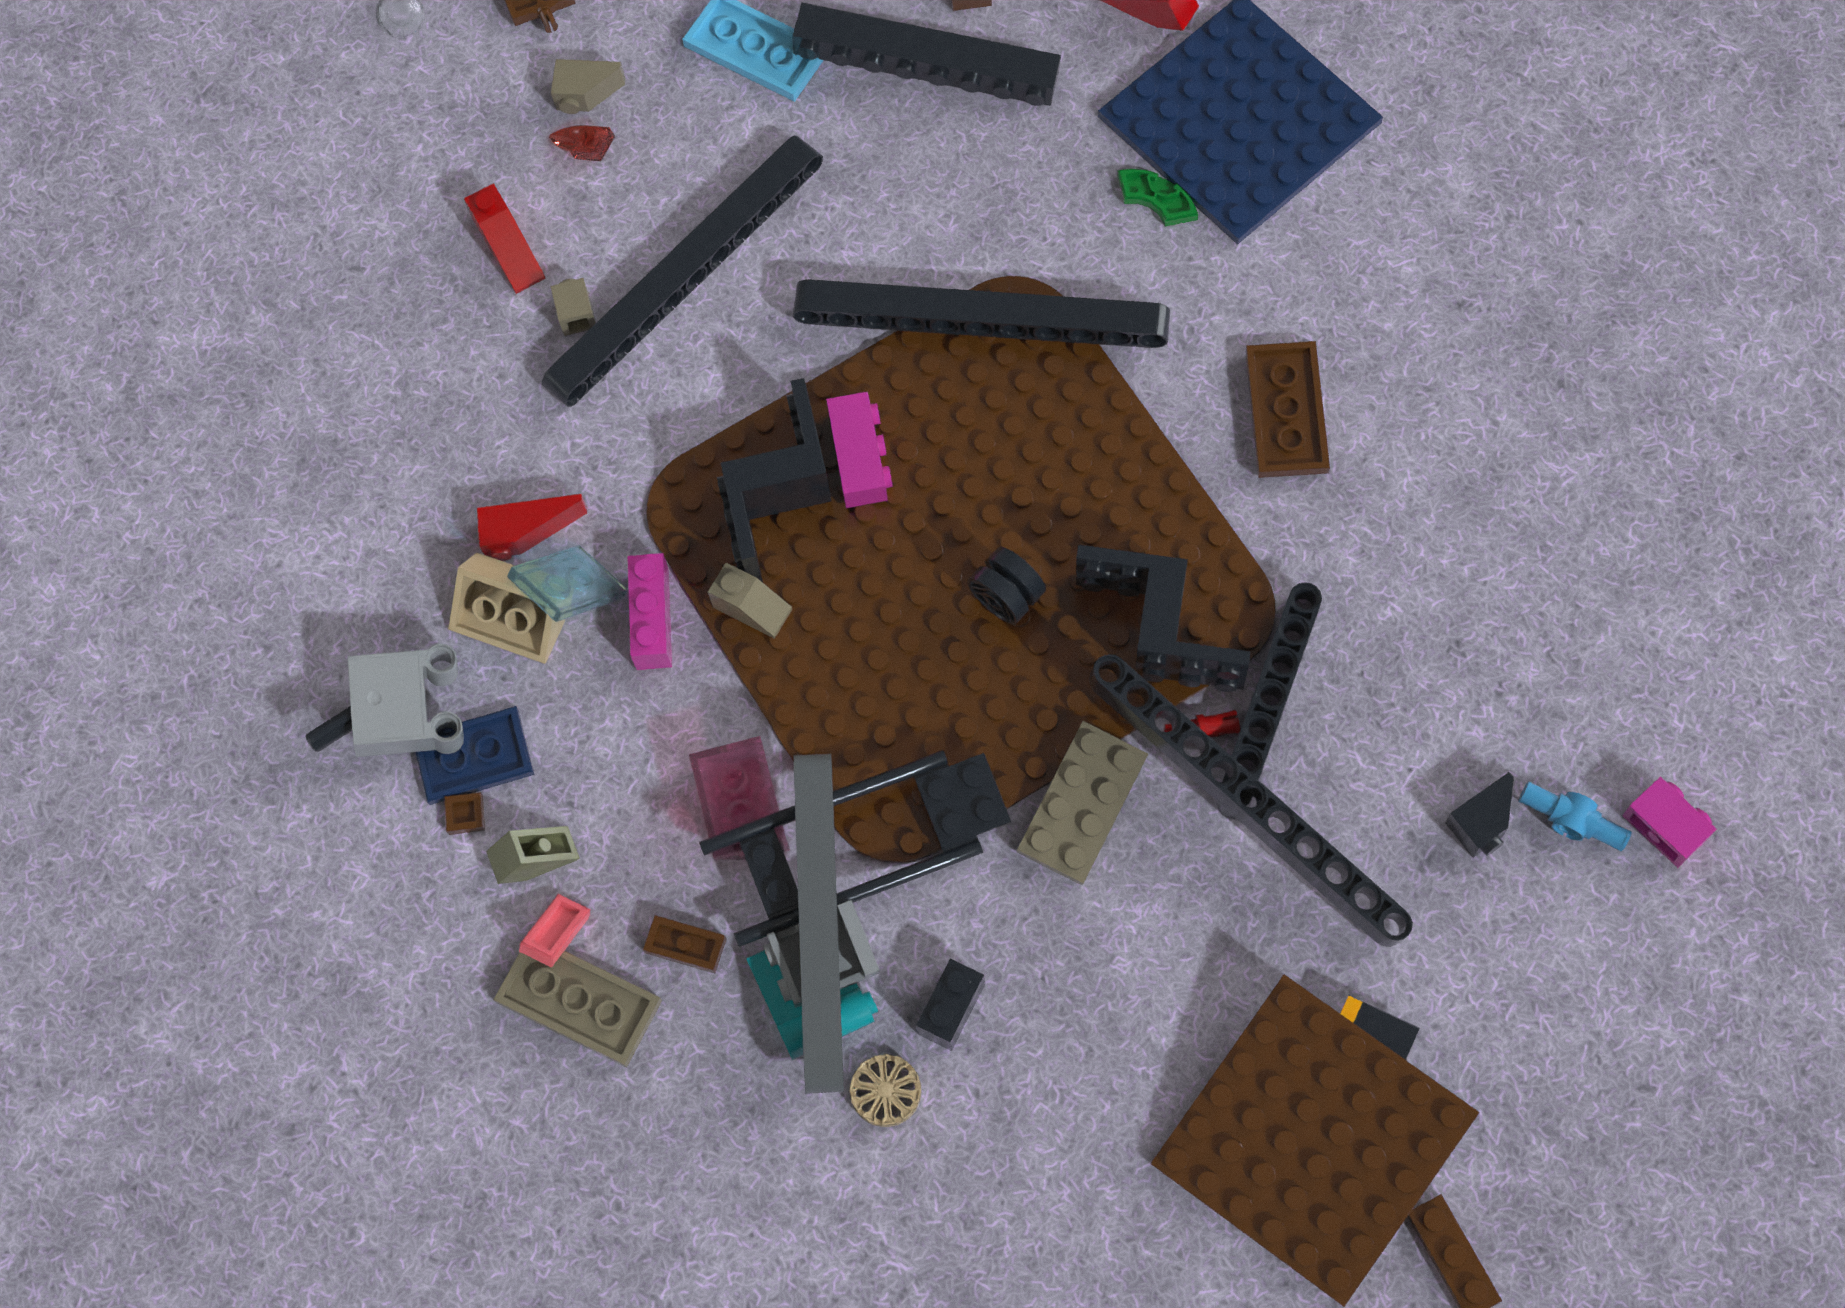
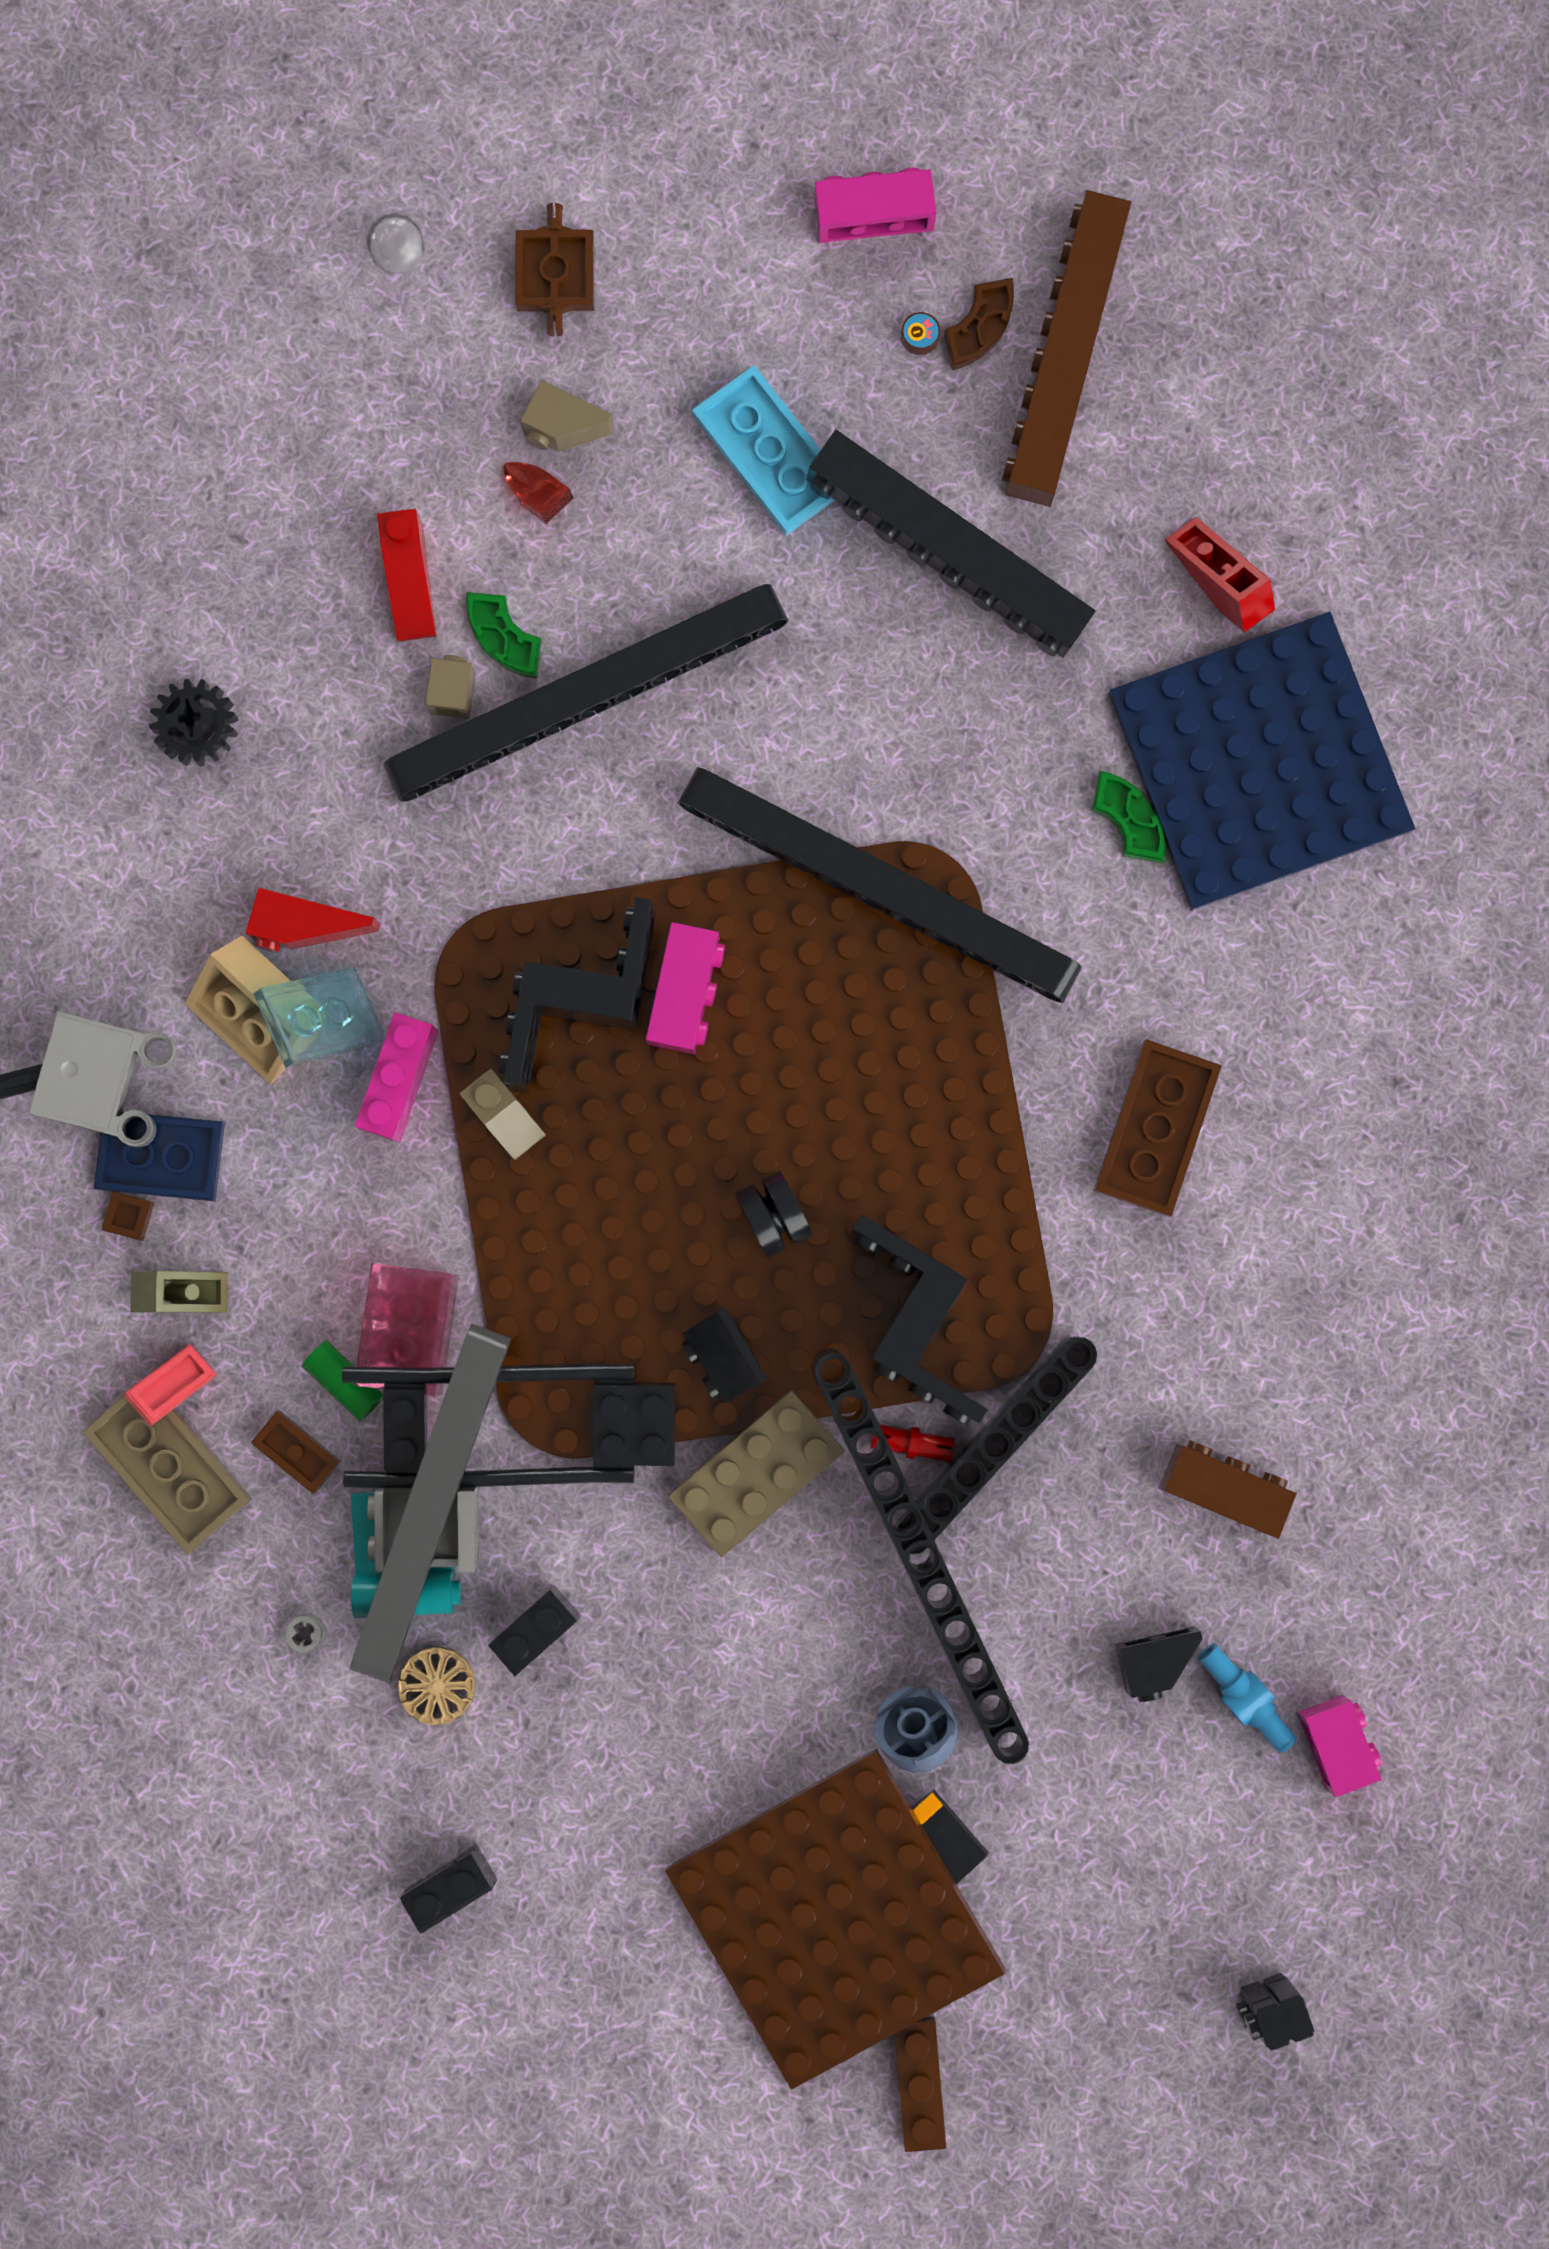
camera: 15 degrees right, 15 degrees up
none -> black gear [149,679,239,767]
none -> light grey bush [285,1614,325,1653]
none -> green piece [301,1340,383,1422]
none -> black brick [400,1844,498,1934]
none -> green tile [466,592,541,679]
none -> black slope [681,1307,767,1403]
none -> sand blue cylinder [874,1686,958,1773]
none -> reddish brown brick [1158,1440,1297,1539]
none -> black brick [1236,1973,1315,2051]

